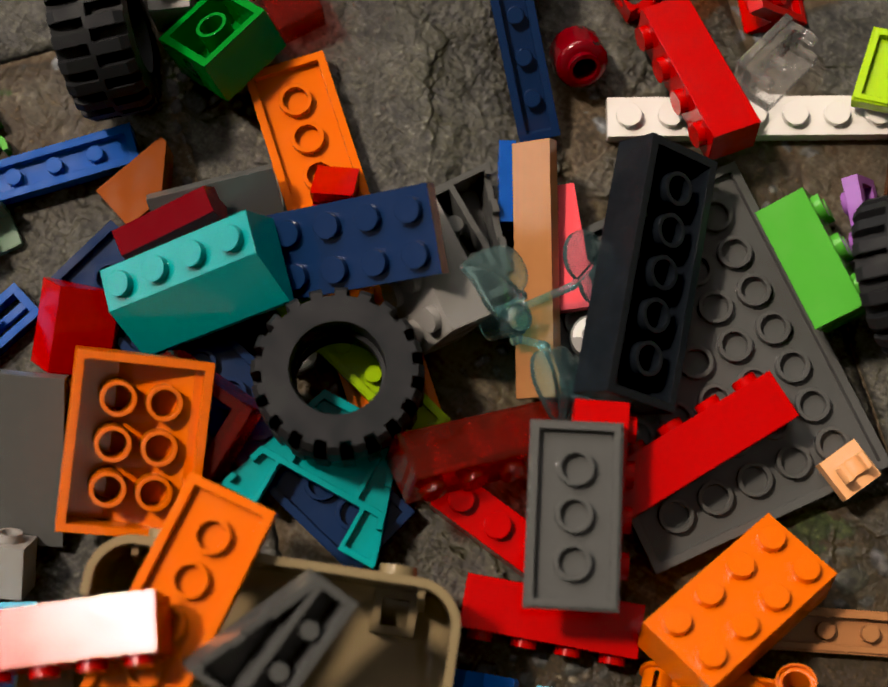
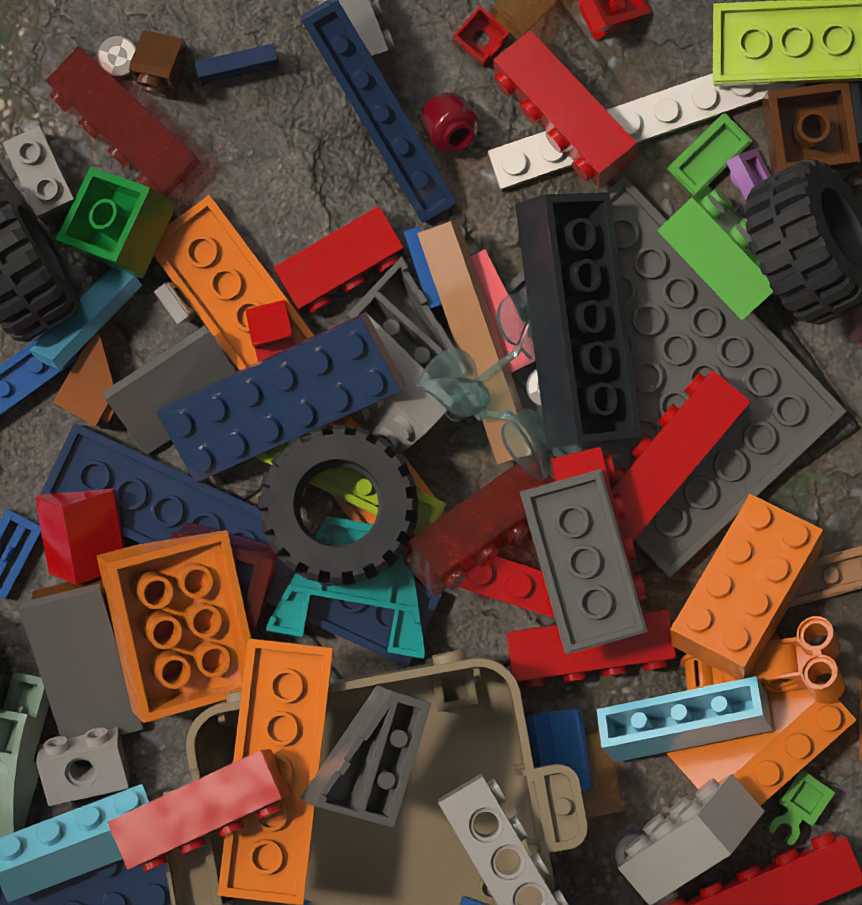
camera: 25 degrees left, 10 degrees up
teal slope [100,210,294,355] -> none
dark red piece [111,186,228,260] -> none
clear hinge [734,13,819,112] -> none
light nougat tile [815,439,882,502] -> none
none -> dark azure tile [30,267,142,370]
none -> light grey tile [154,282,198,325]
none -> red brick [274,206,404,314]
none -> bright green tile [666,112,752,197]

